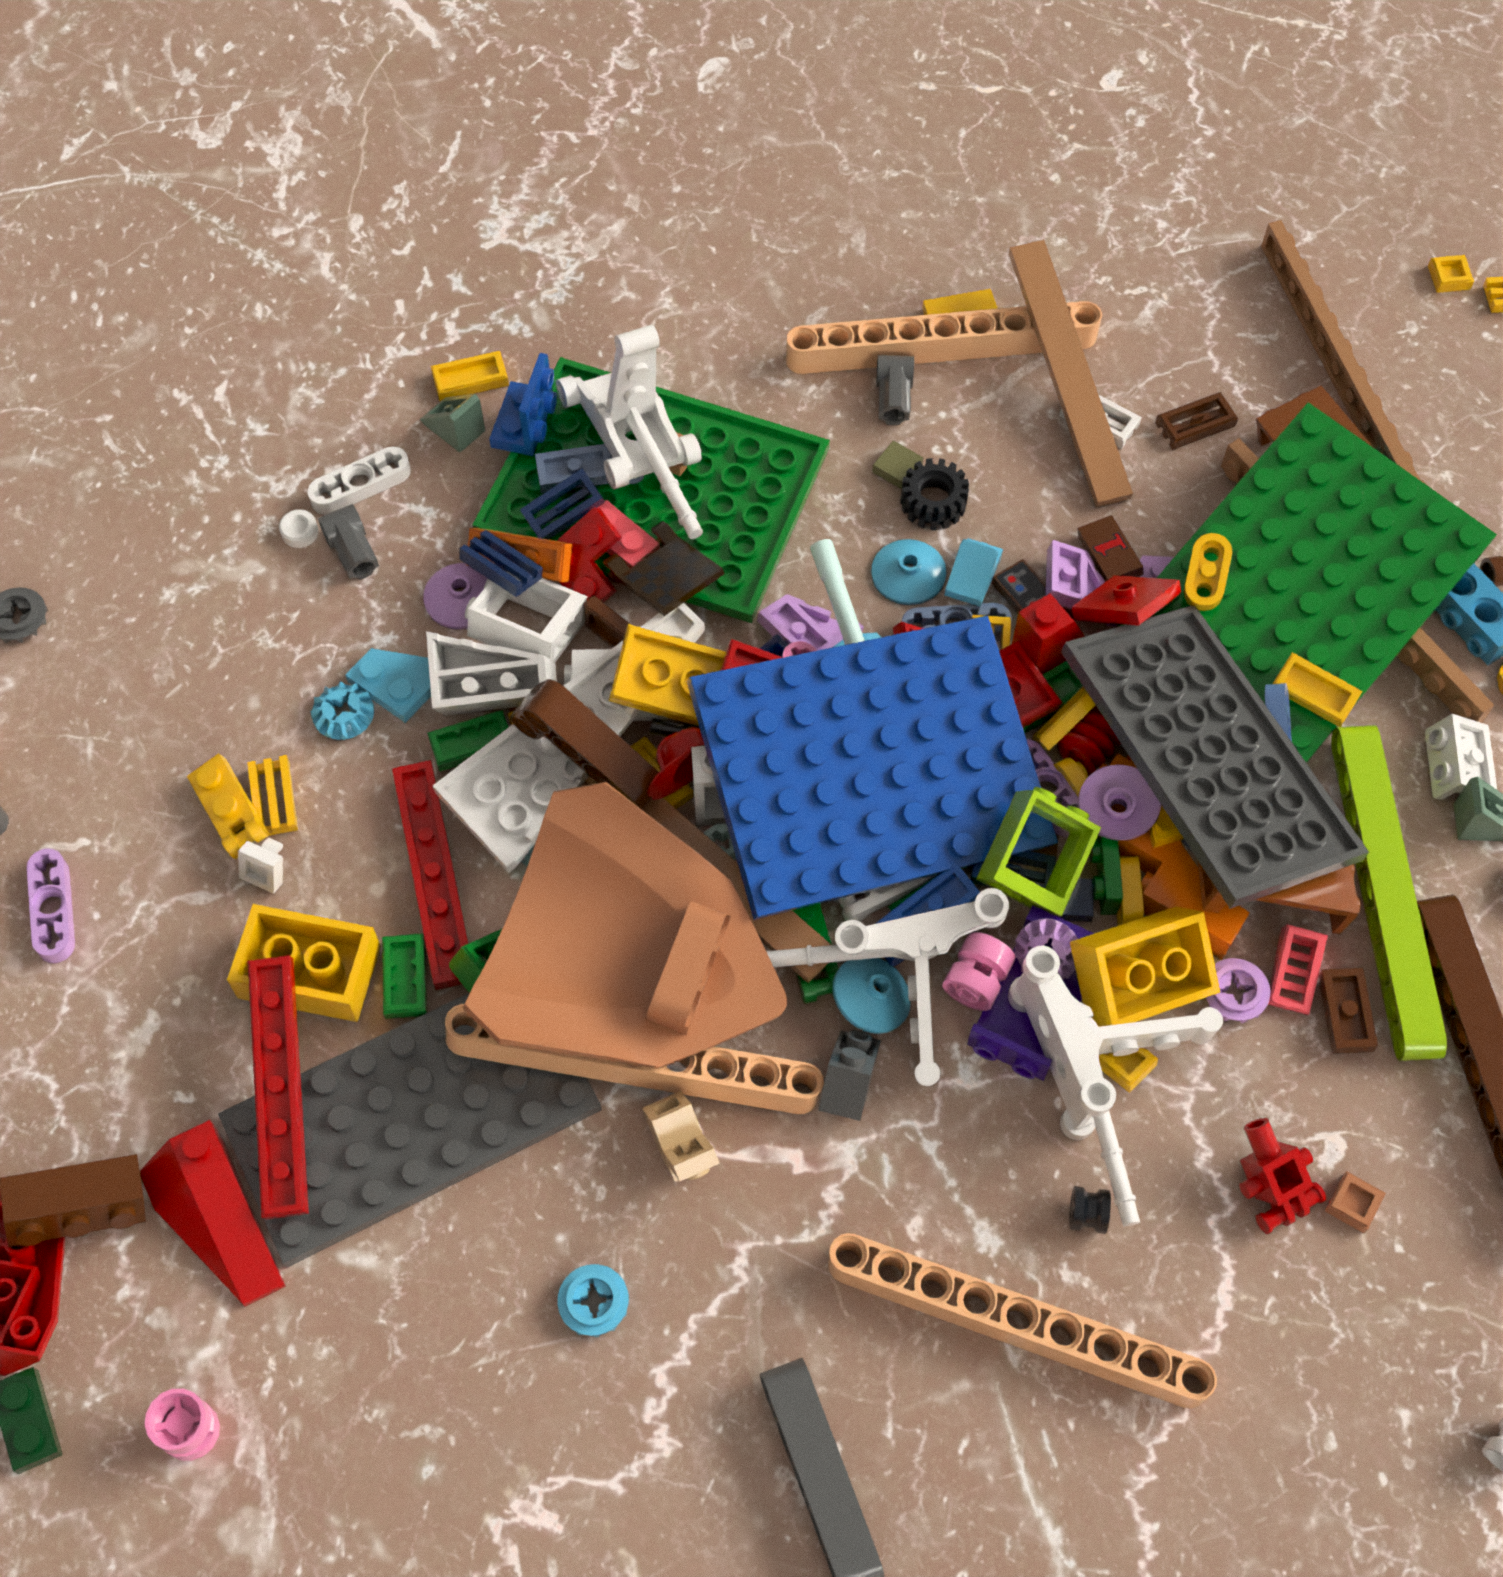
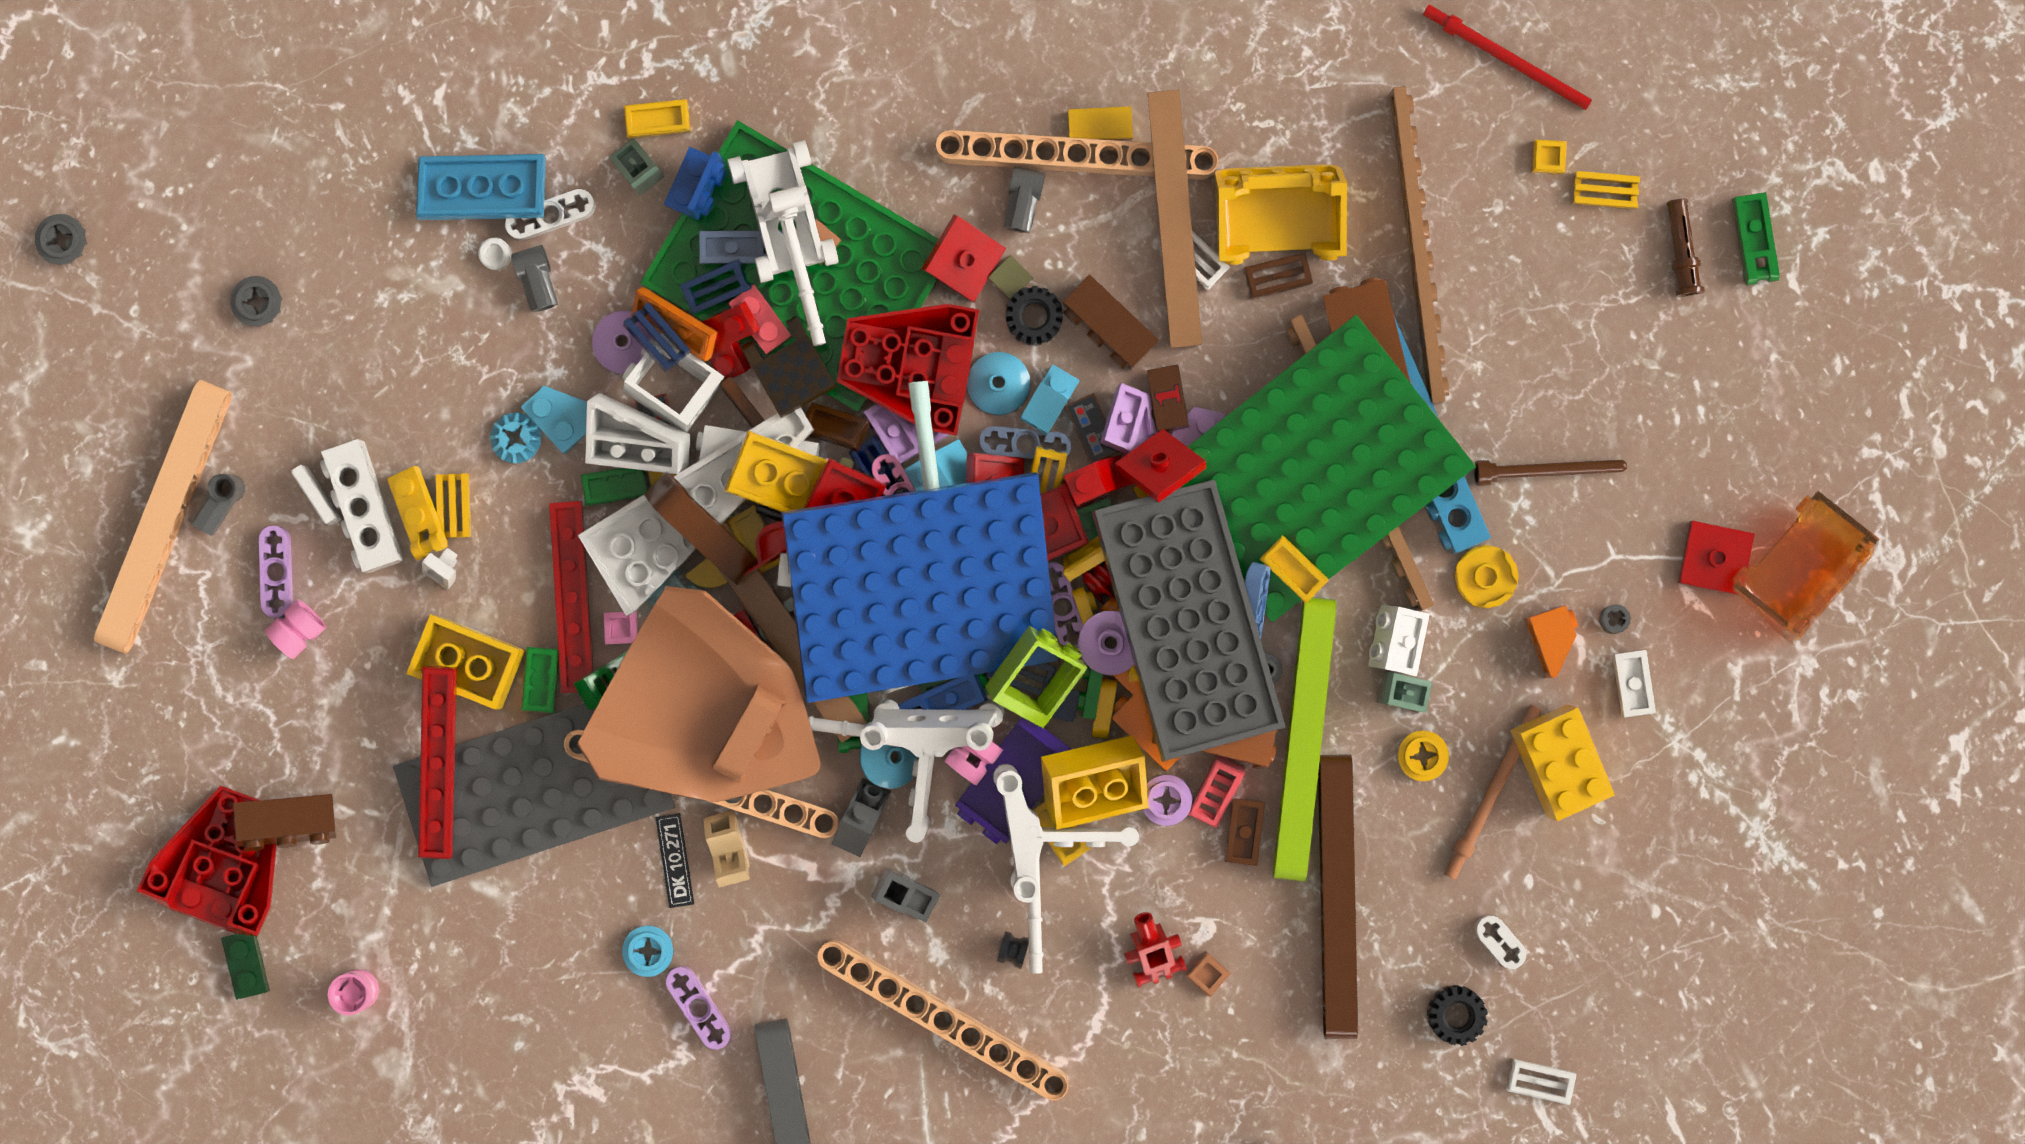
camera: 10 degrees right, 25 degrees up
red wedge [140,1120,286,1307] -> none
lavender gear [1015,919,1078,980] -> none
yellow plate [1184,533,1232,611] -> none
none -> bright pink wheel [264,599,327,659]
none -> white tile [291,465,342,525]
none -> white brick [320,439,405,573]
none -> dark azure tile [416,154,546,220]
none -> bright pink plate [604,611,638,645]
none -> black sticker [655,813,694,908]
none -> lavender beam [666,966,731,1050]
none -> reddish brown tile [806,402,870,452]
none -> red wedge [837,304,979,436]
none -> dark grey brick [871,867,941,923]
none -> plate [921,214,1006,302]
none -> reddish brown brick [1063,274,1159,370]
none -> yellow windscreen [1215,164,1347,265]
none -> red bar [1422,4,1592,110]

